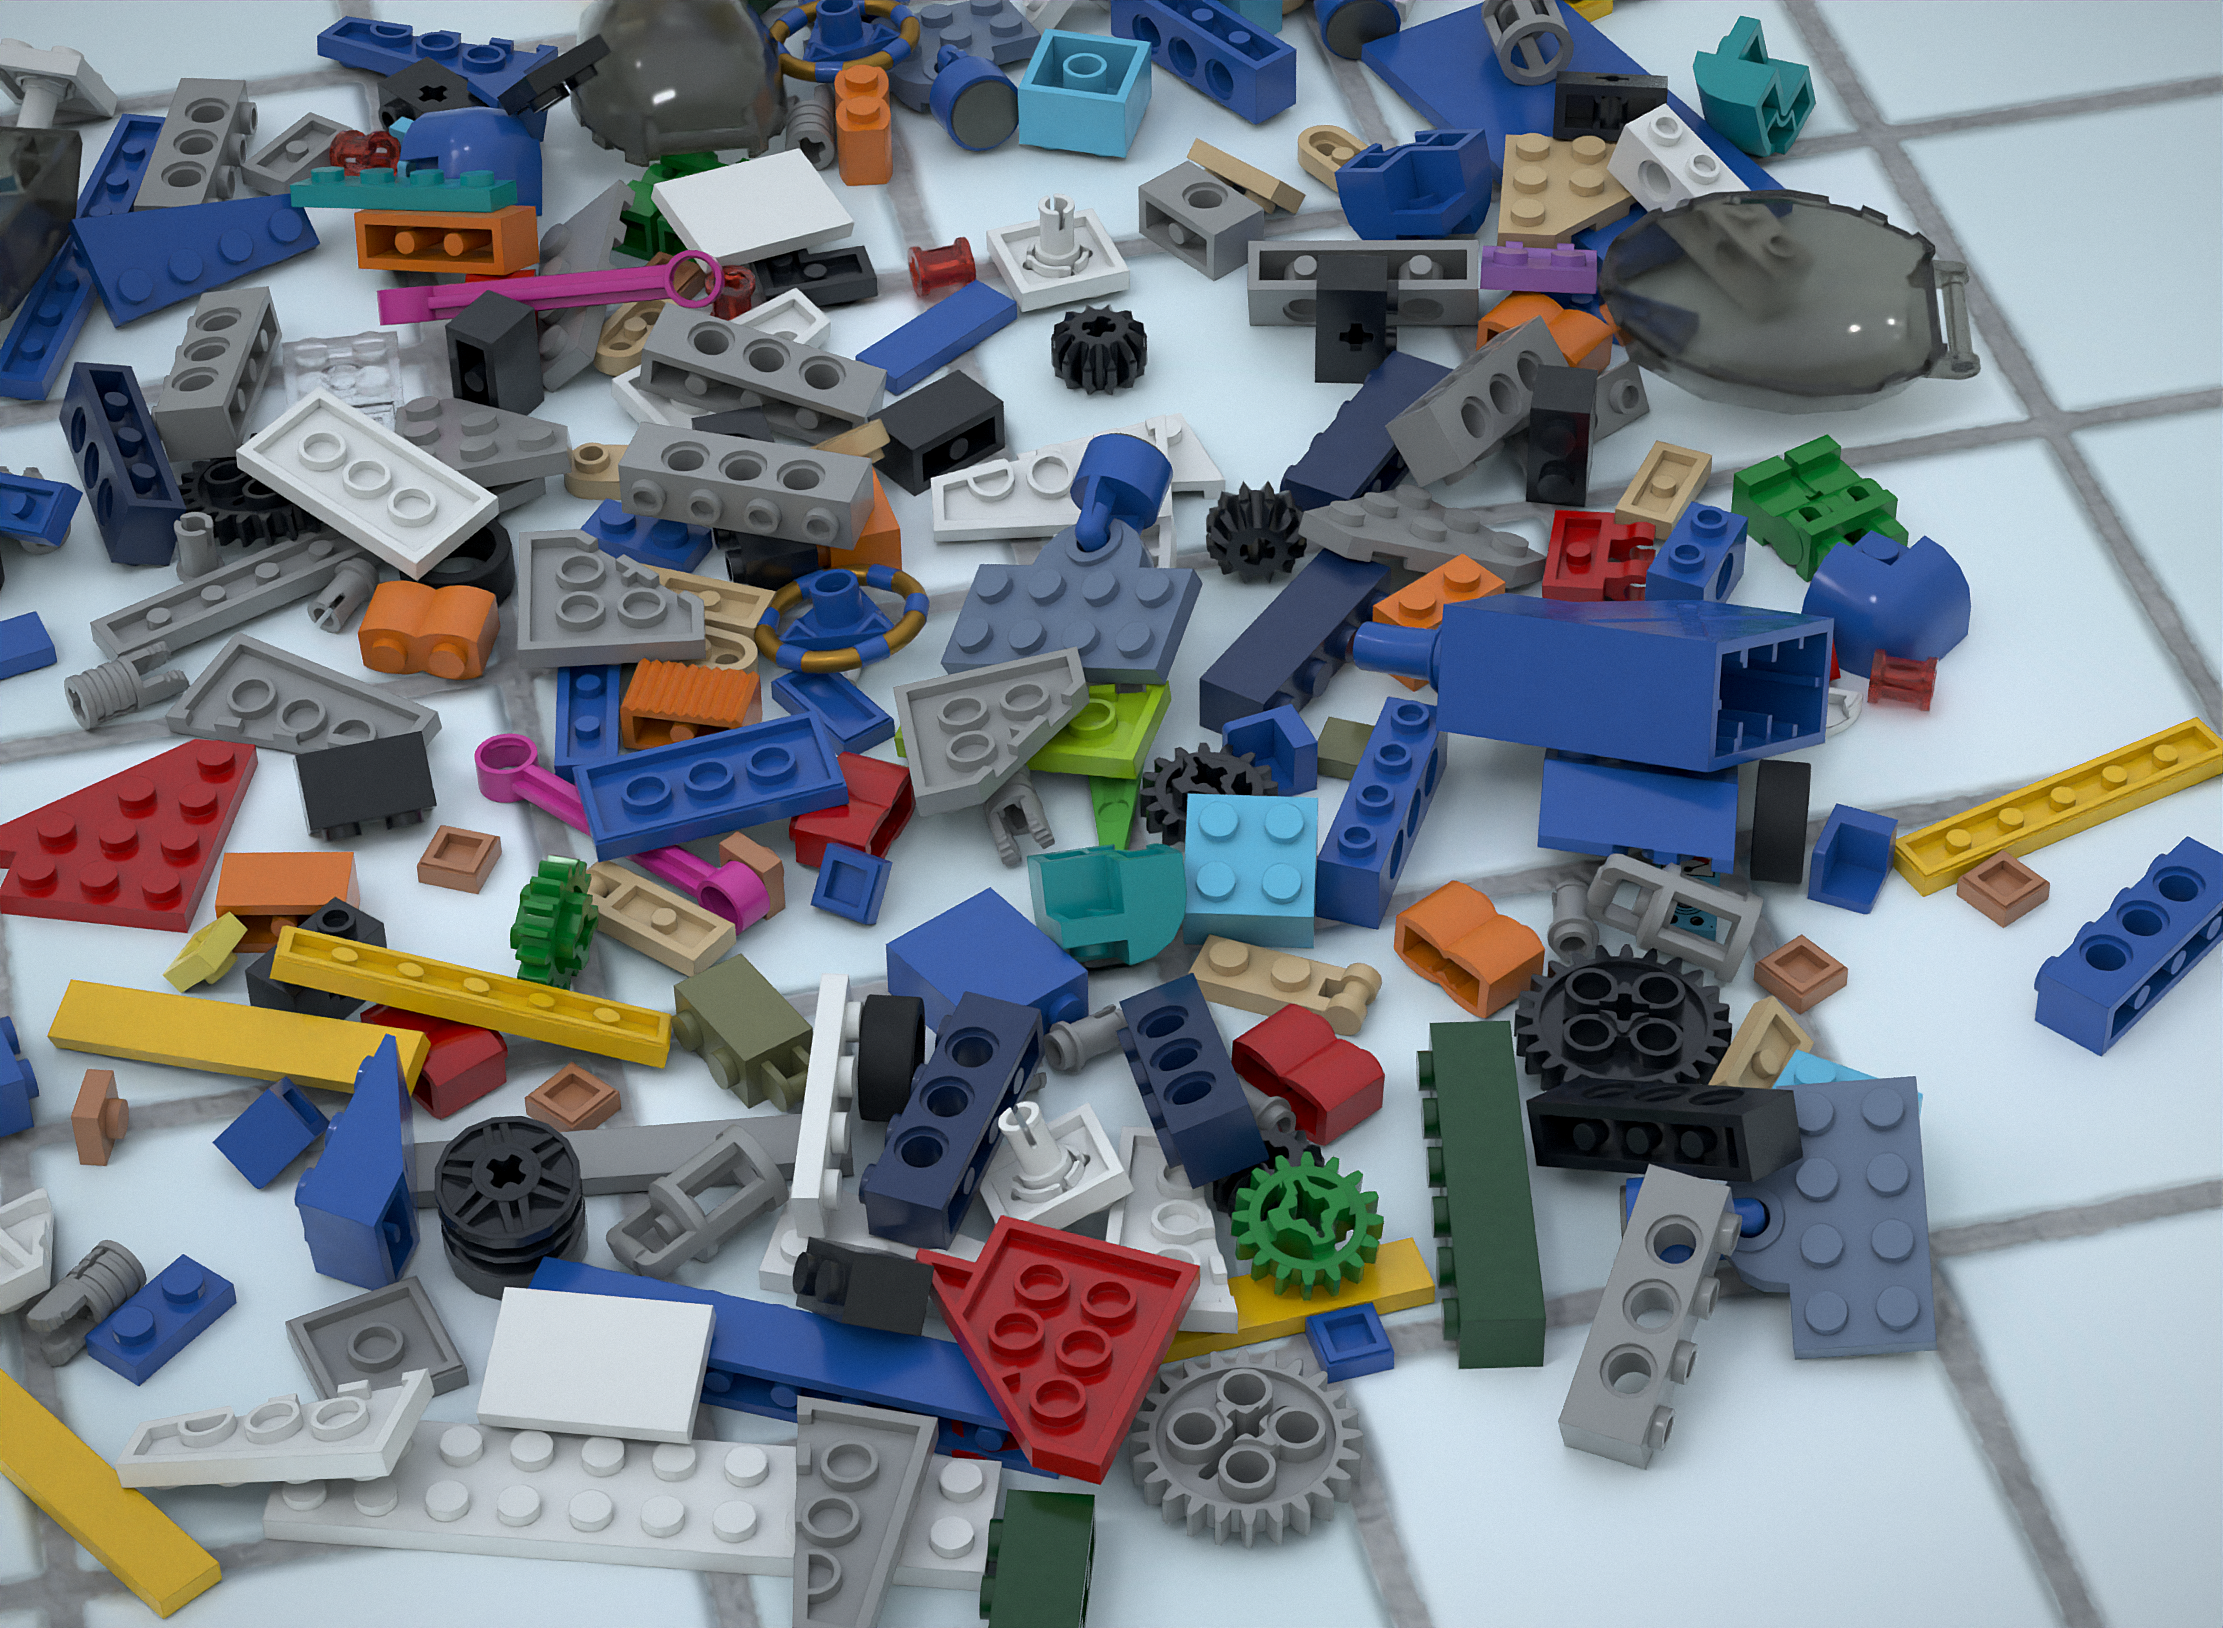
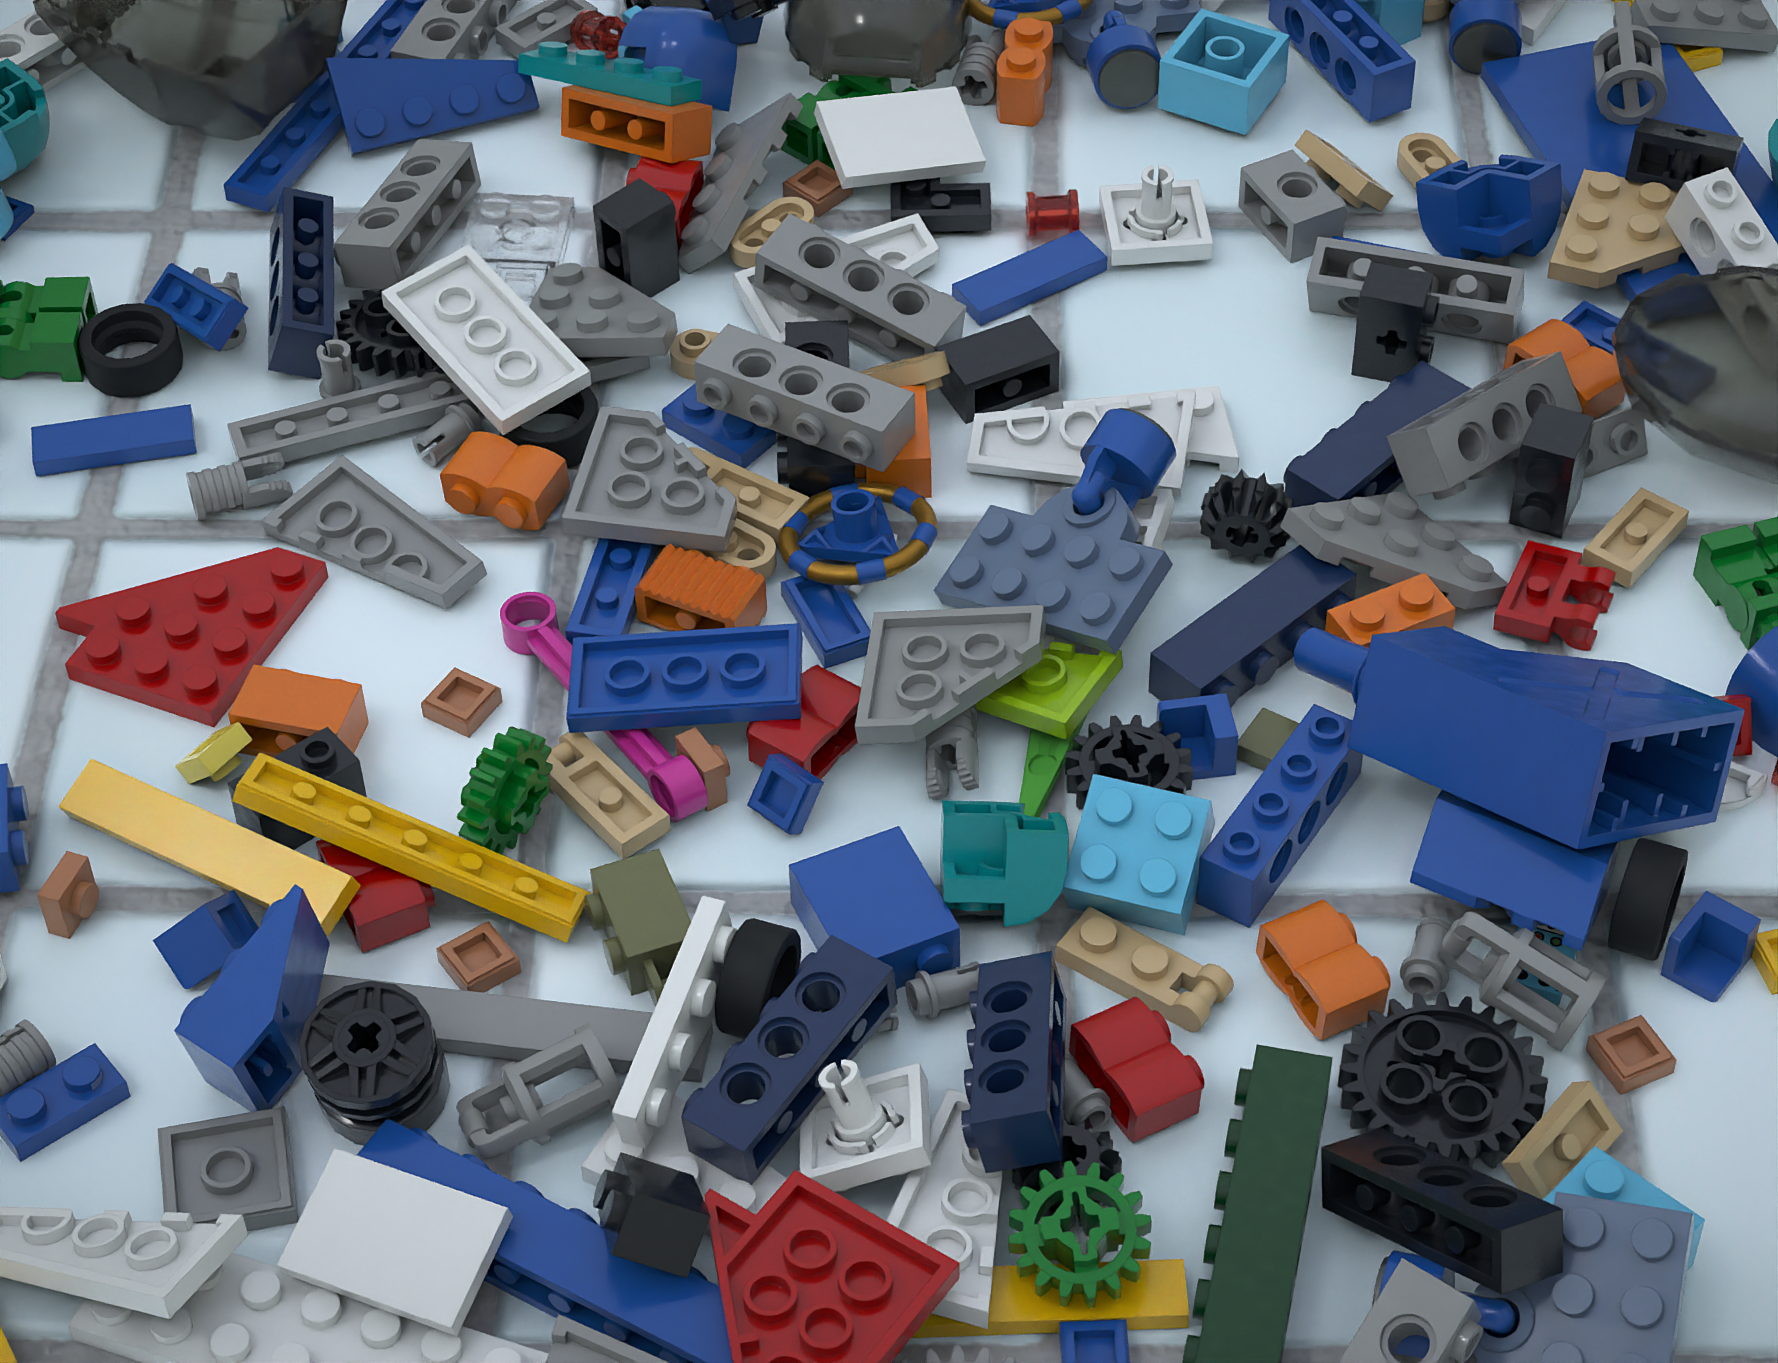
camera: 15 degrees right, 5 degrees up
black brick [293,731,437,843] -> none
dark pink piece [376,250,724,326] -> none
clear red bush [705,265,756,321] -> none
black gear [1051,304,1148,396] -> none
medium lavender plate [1480,241,1597,294] -> none
blue brick [1645,501,1748,603] -> none

